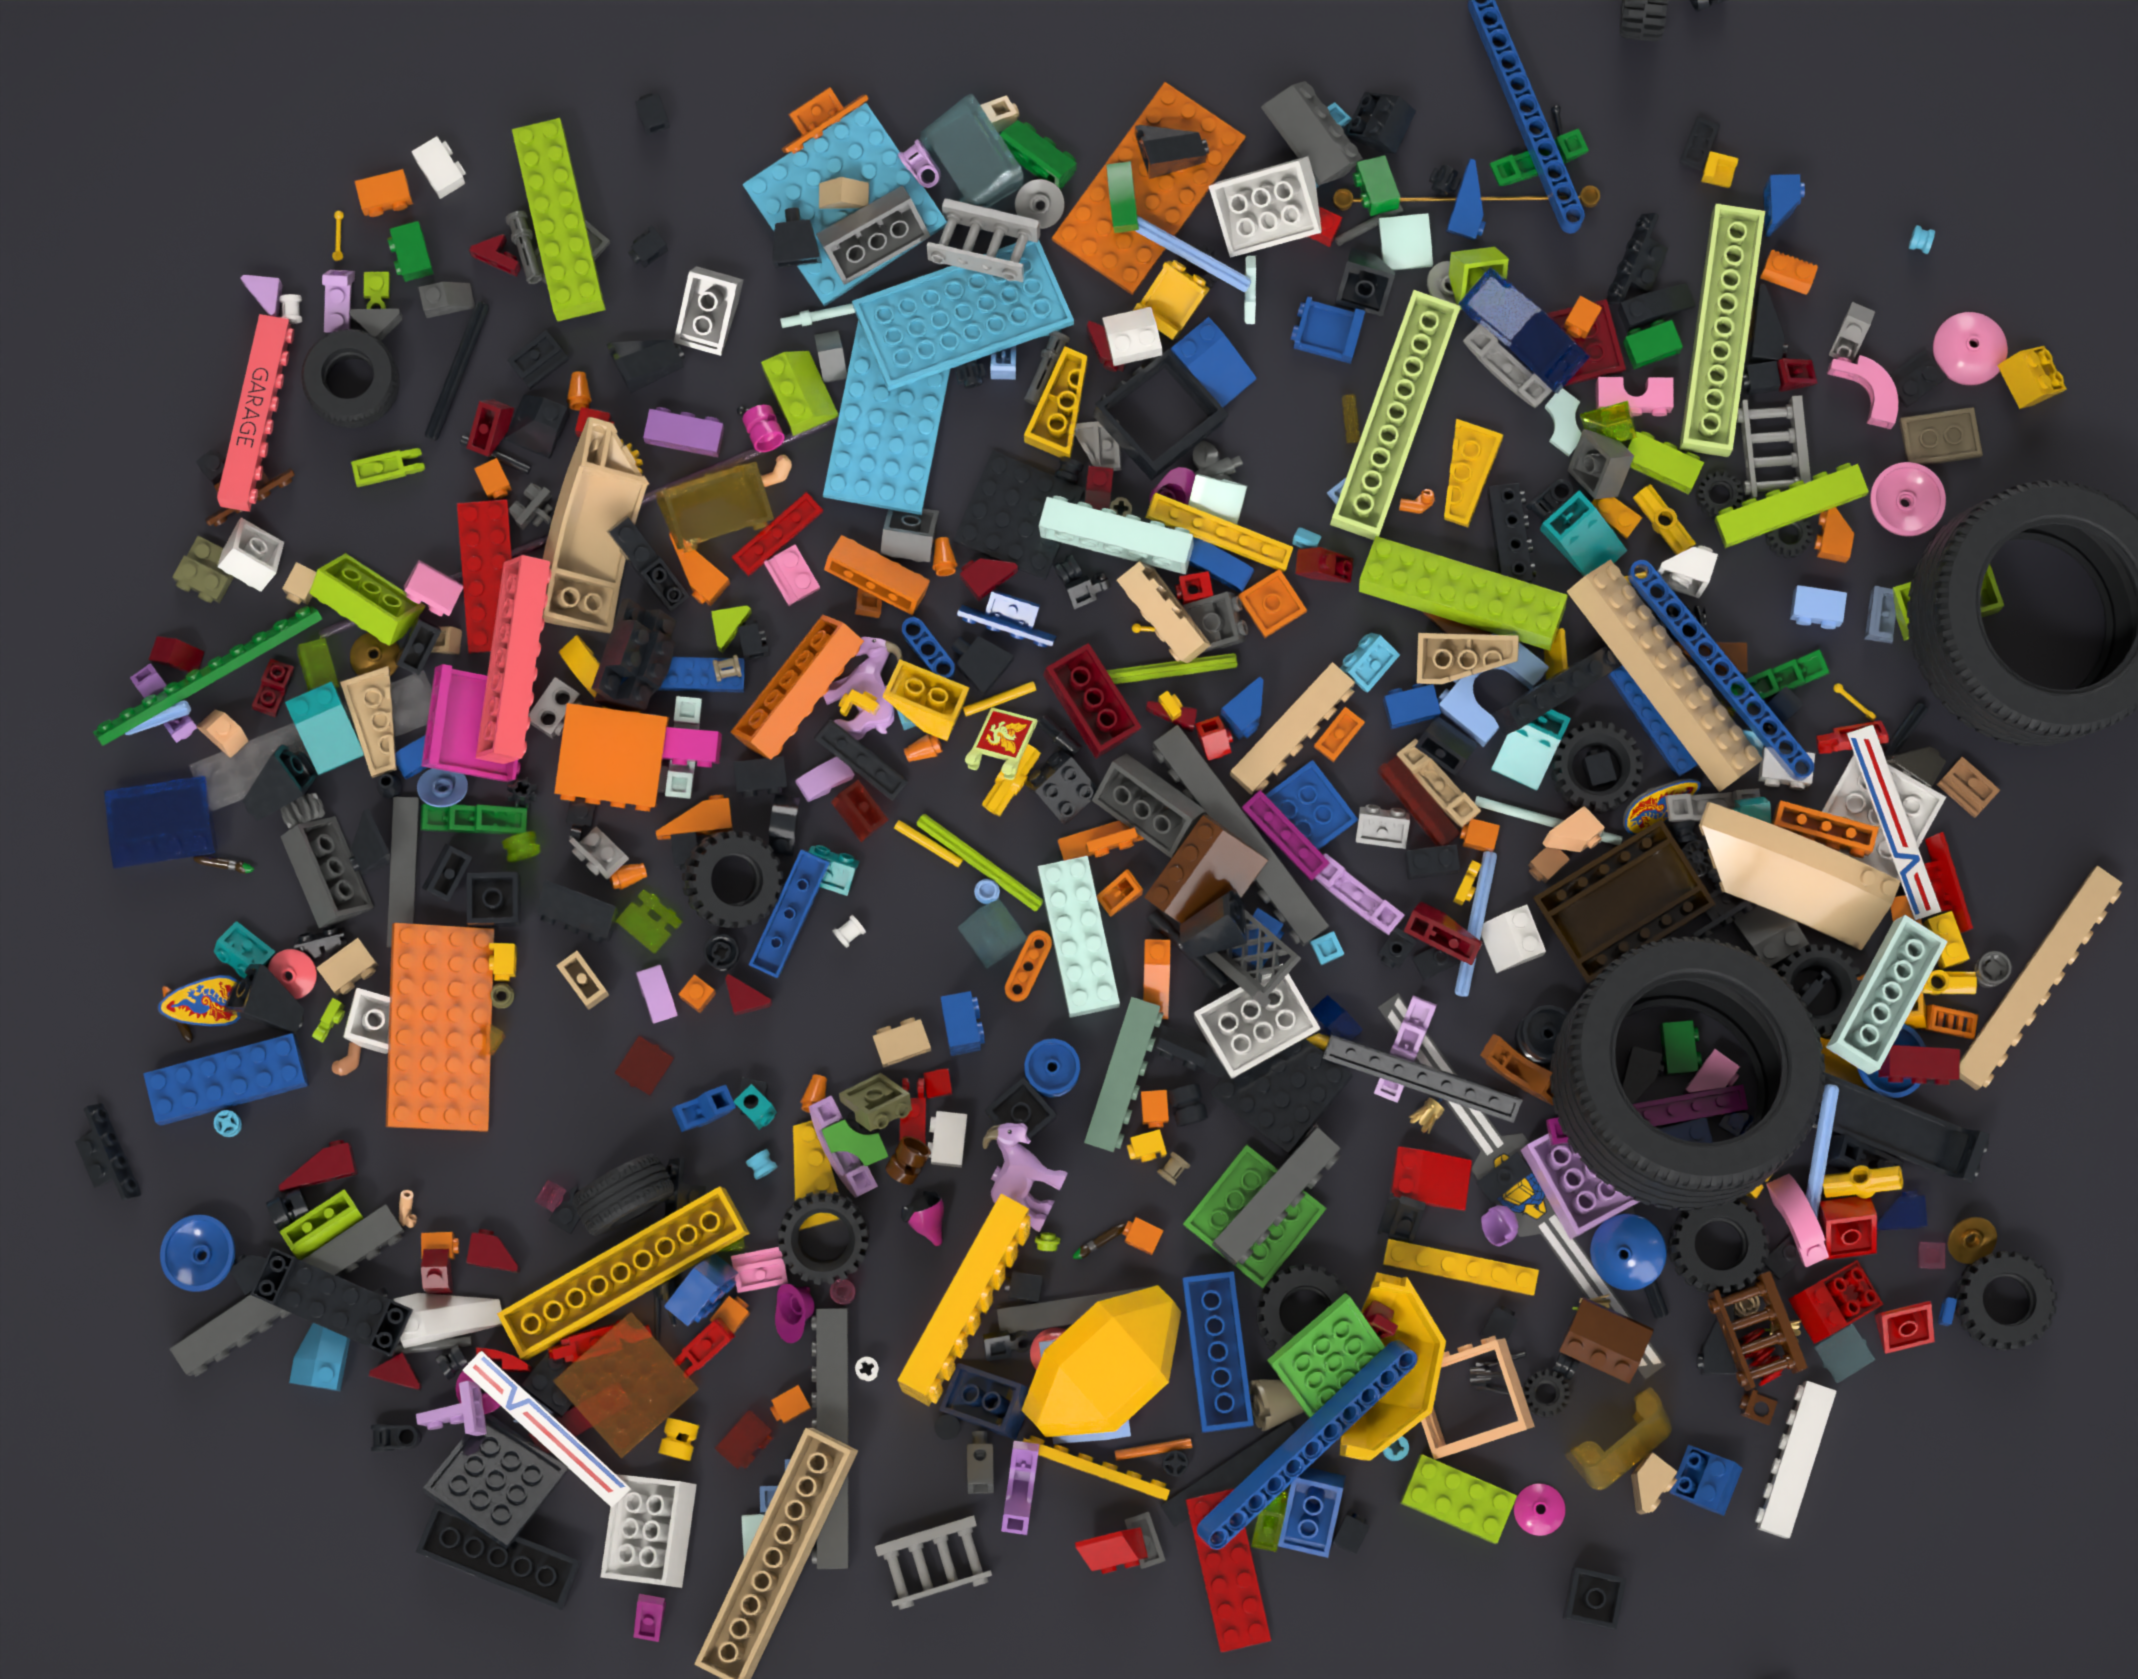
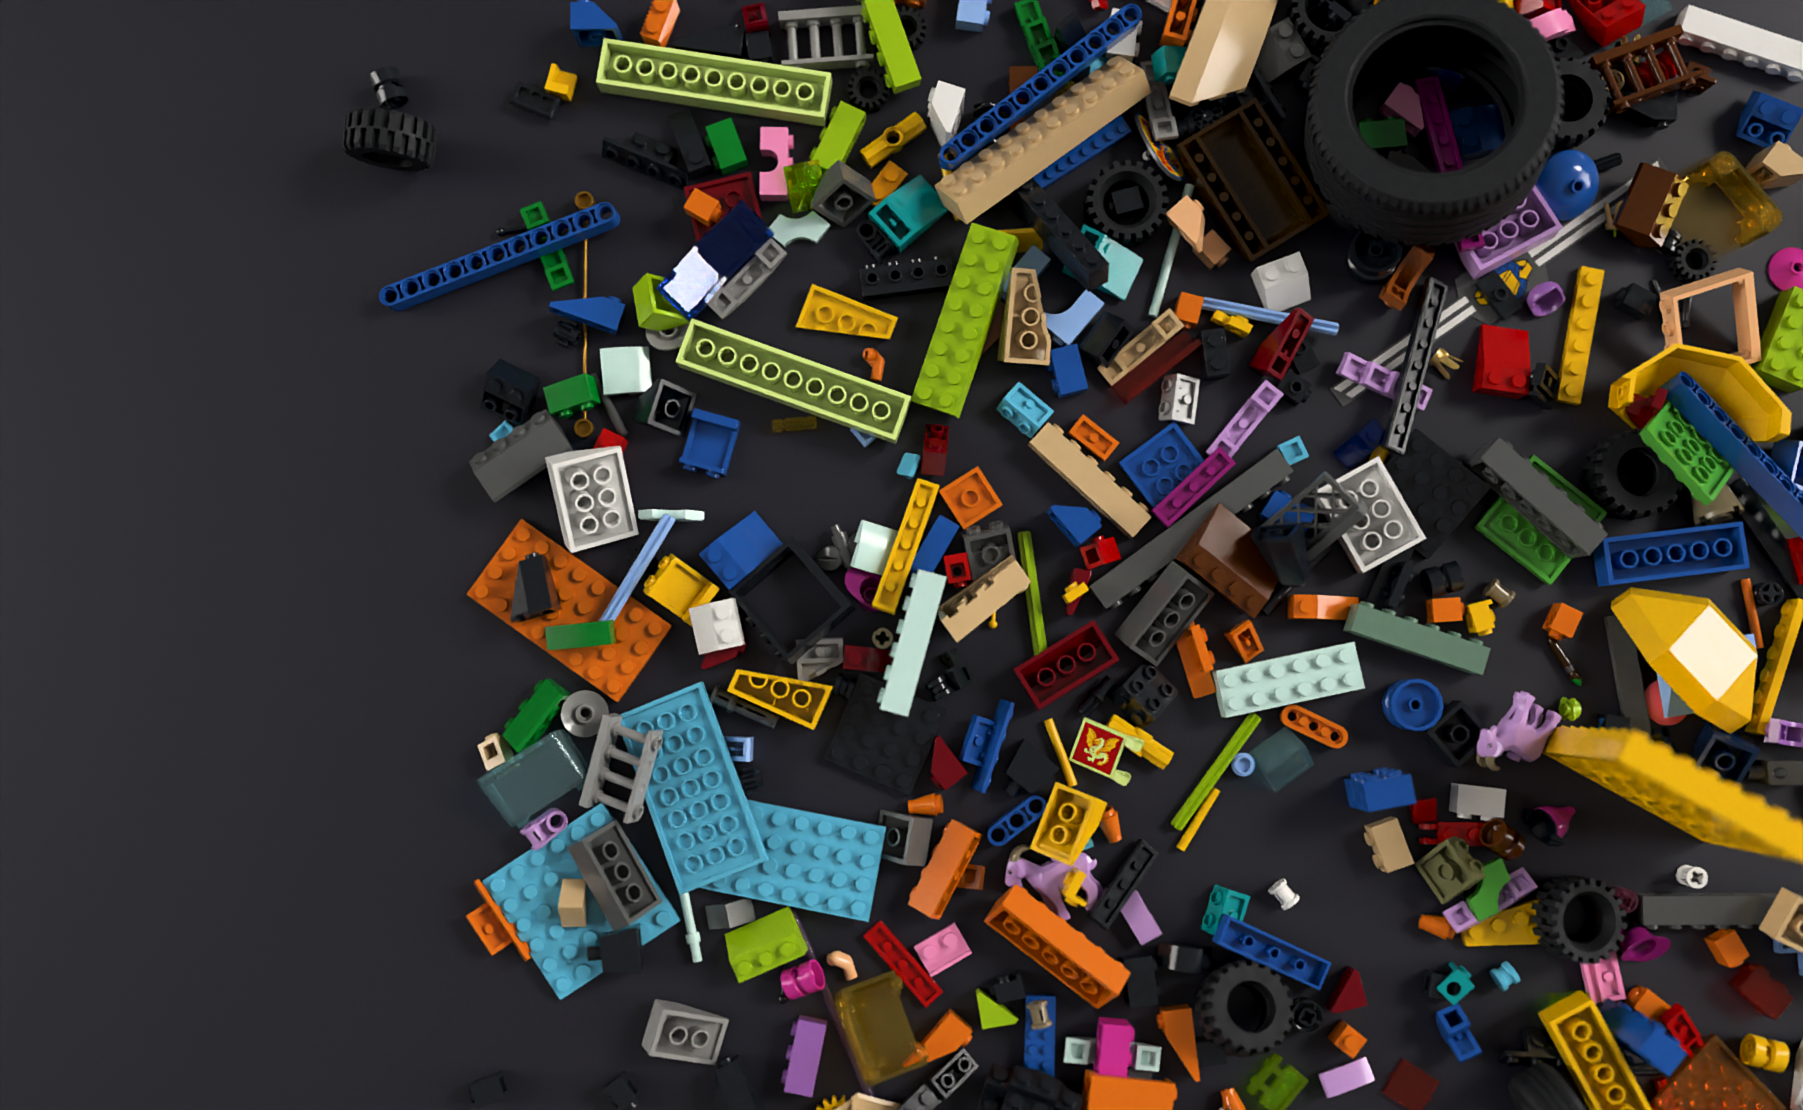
camera: 85 degrees left, 5 degrees up
clear red brick [831,780,889,842] -> none

